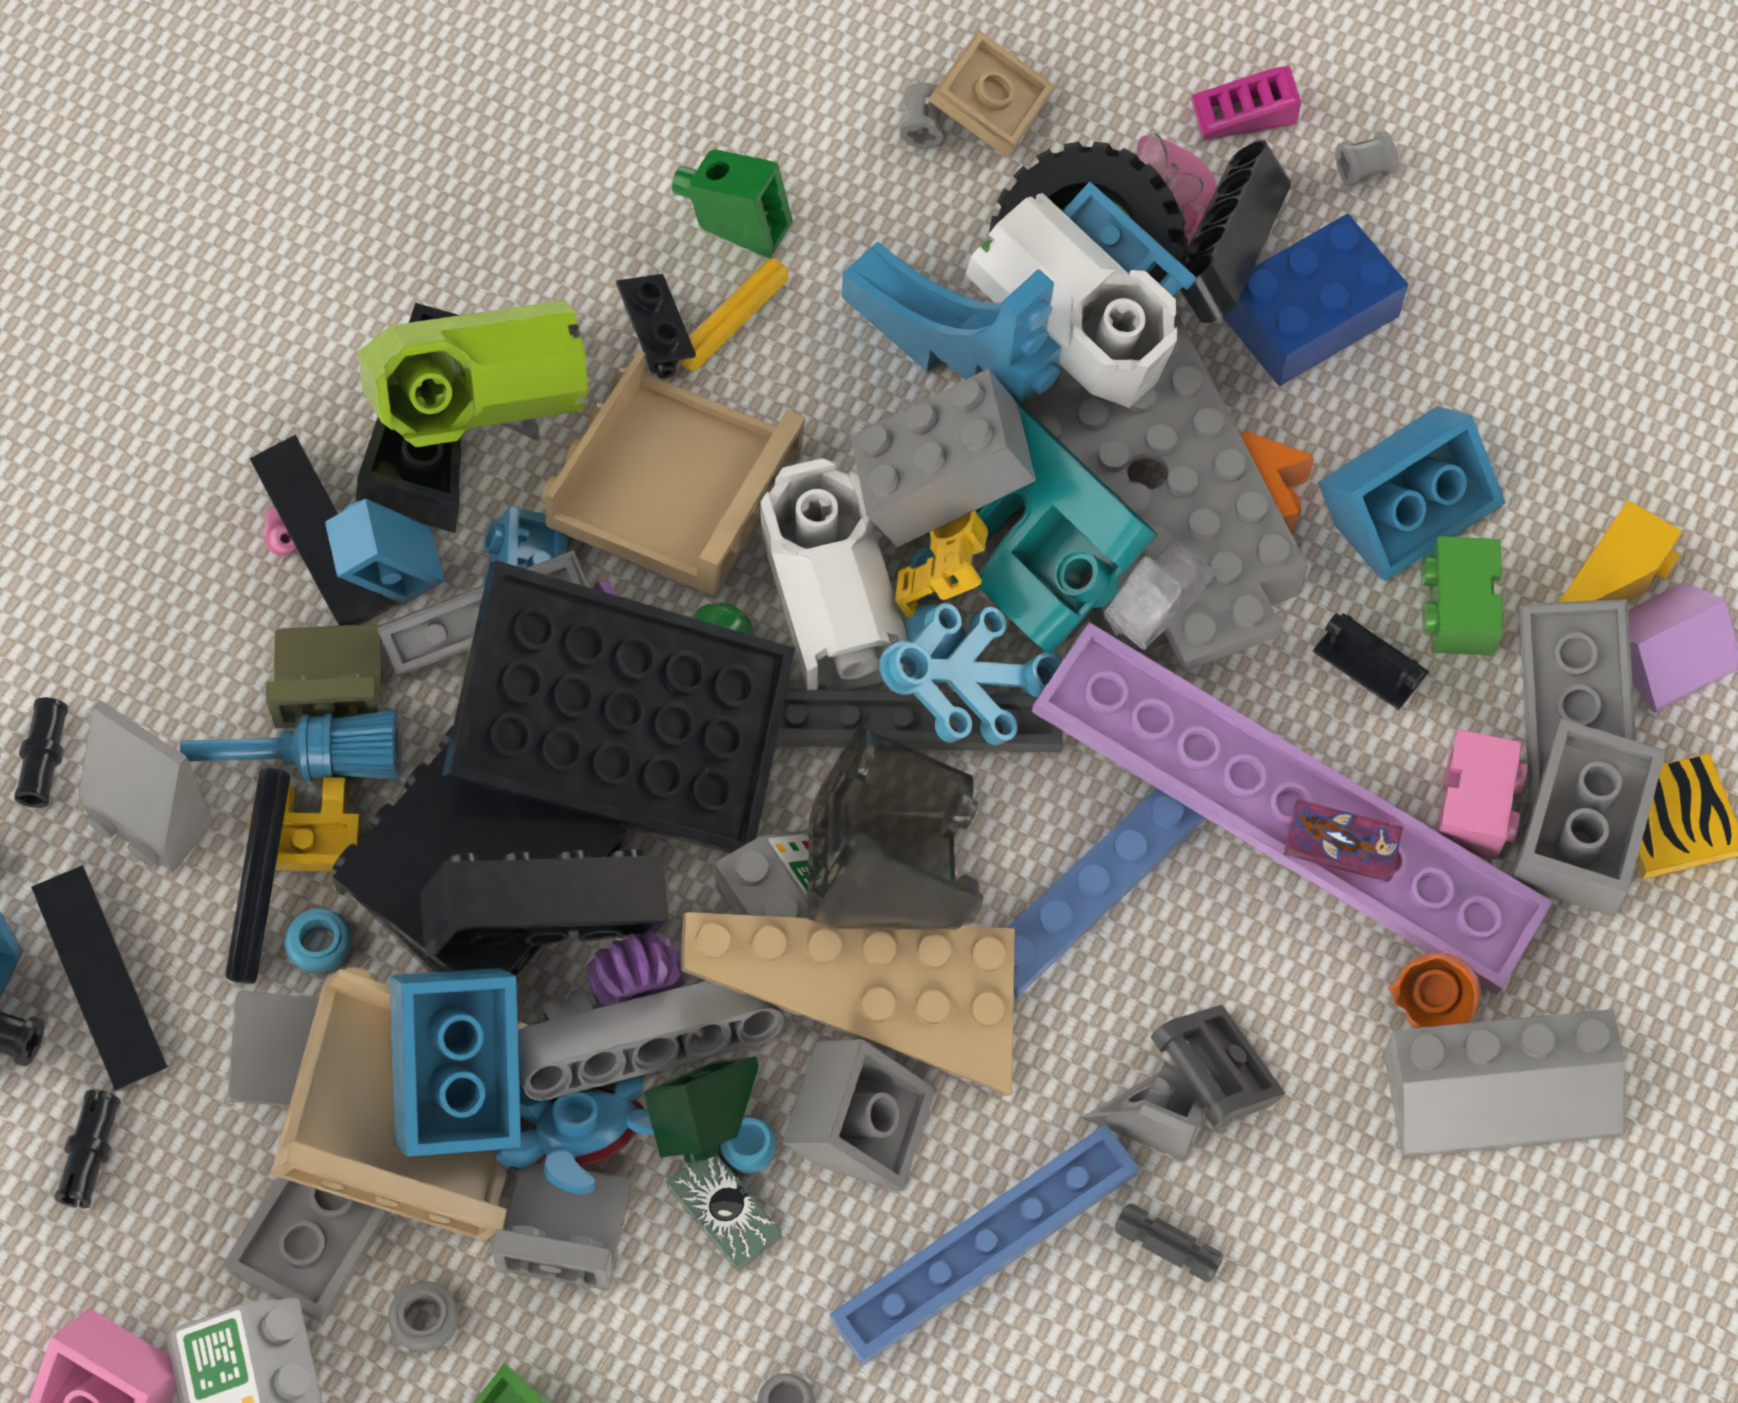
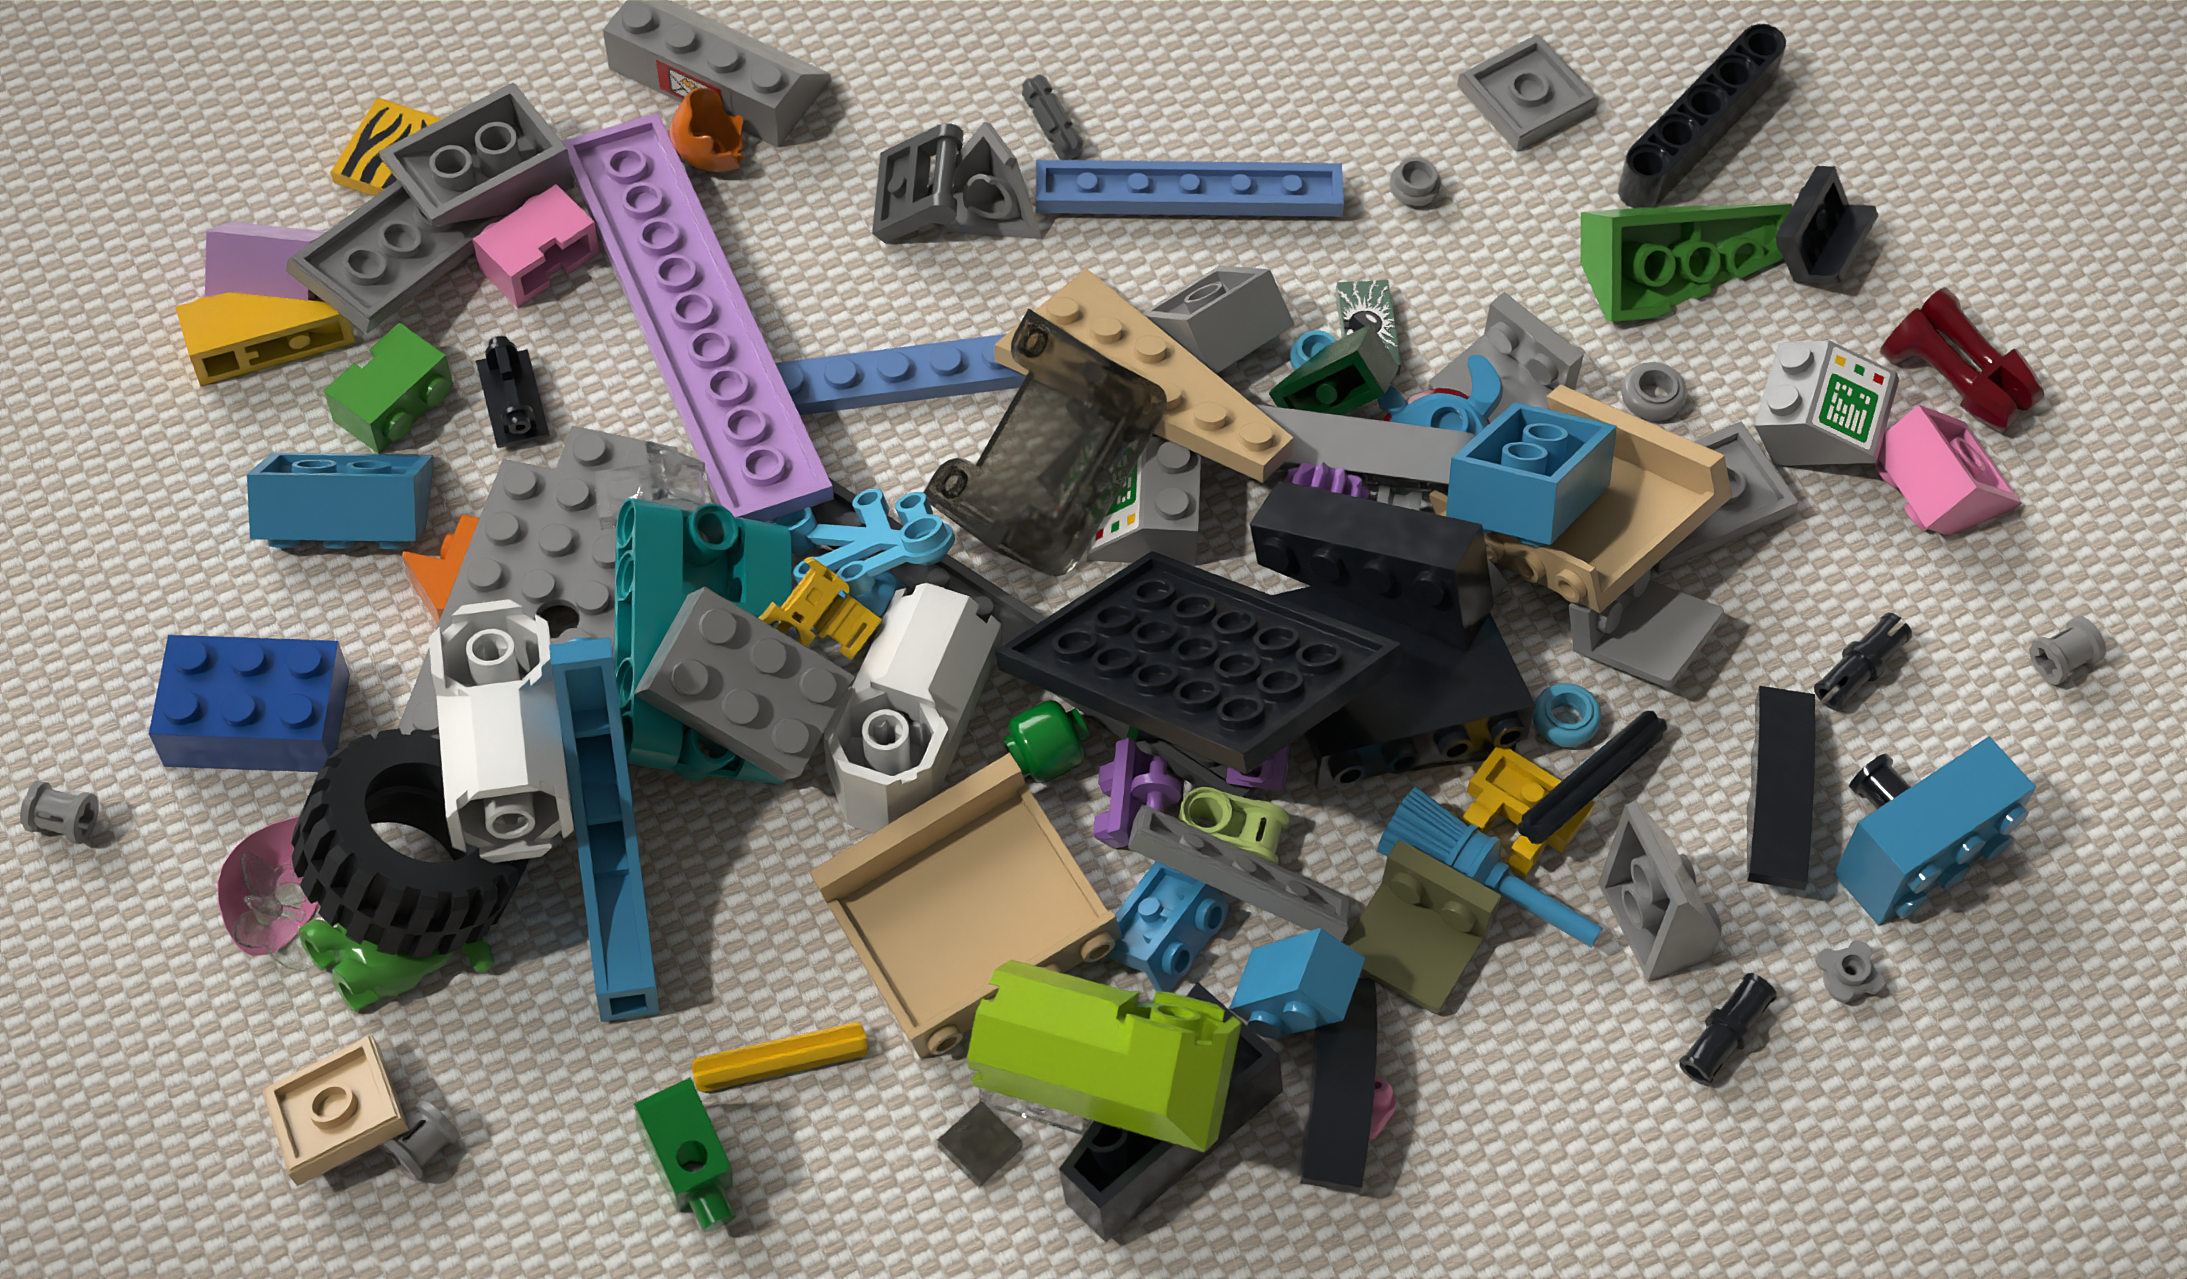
camera: 145 degrees left, 5 degrees down
black hinge [616,274,696,379] -> none
dark azure plate [1063,181,1197,297] -> none
black beam [1180,140,1291,323] -> none
dark pink slope [1191,65,1301,140] -> none
tile [1283,799,1403,882] -> none

